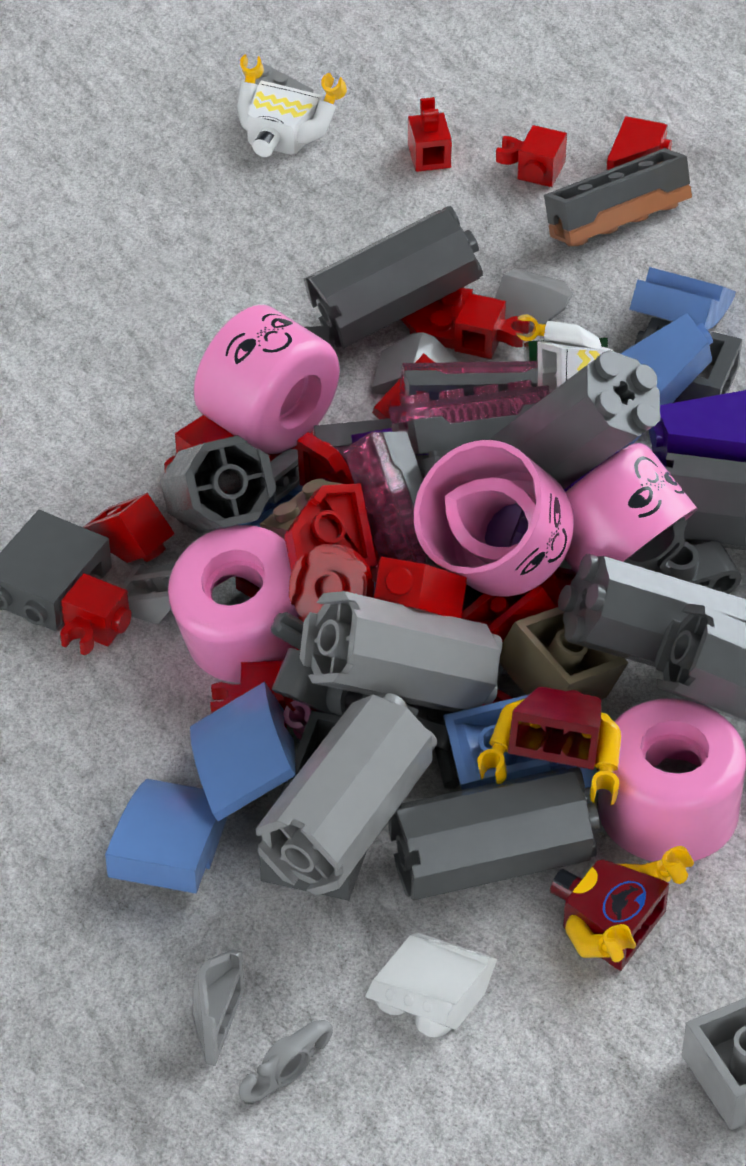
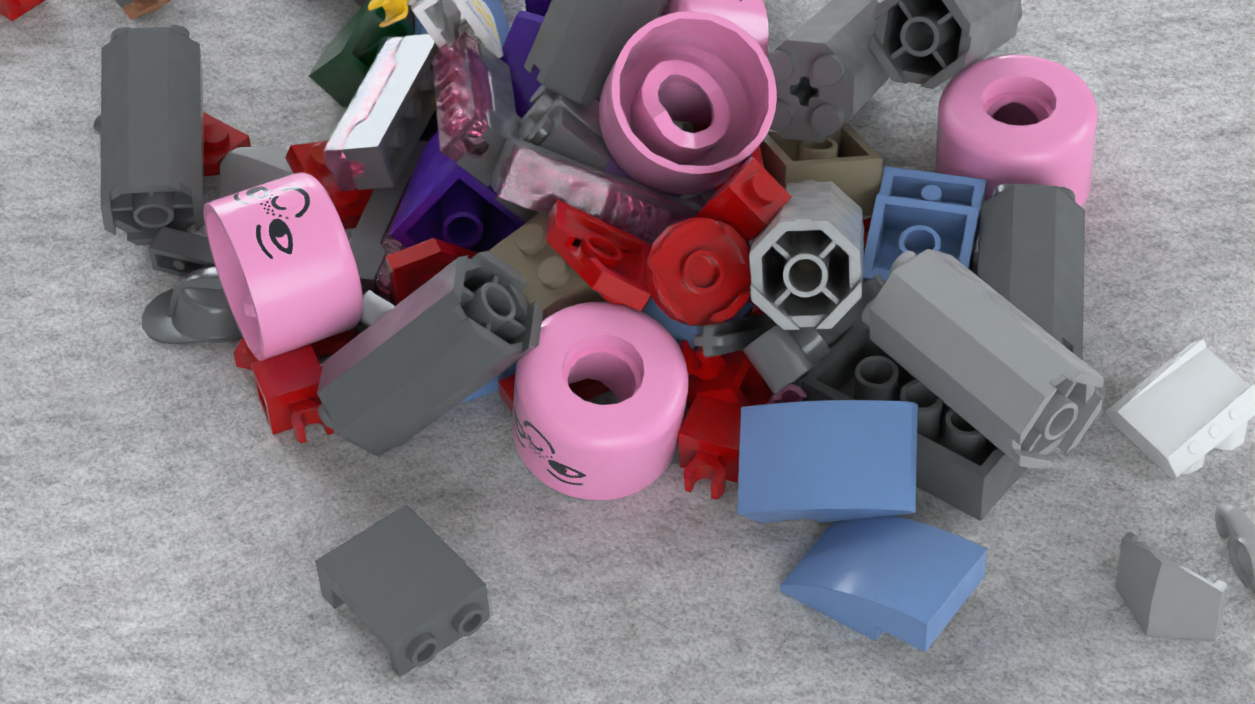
camera: 65 degrees left, 0 degrees up
red brick [60,573,132,655] -> none
red slope [83,493,175,563] -> none
light grey slope [121,563,175,625] -> none
red brick [454,293,530,360] -> none
dark red torso [477,687,621,805] -> none
light grey slope [495,268,573,332] -> none
torso [550,846,694,971] -> none

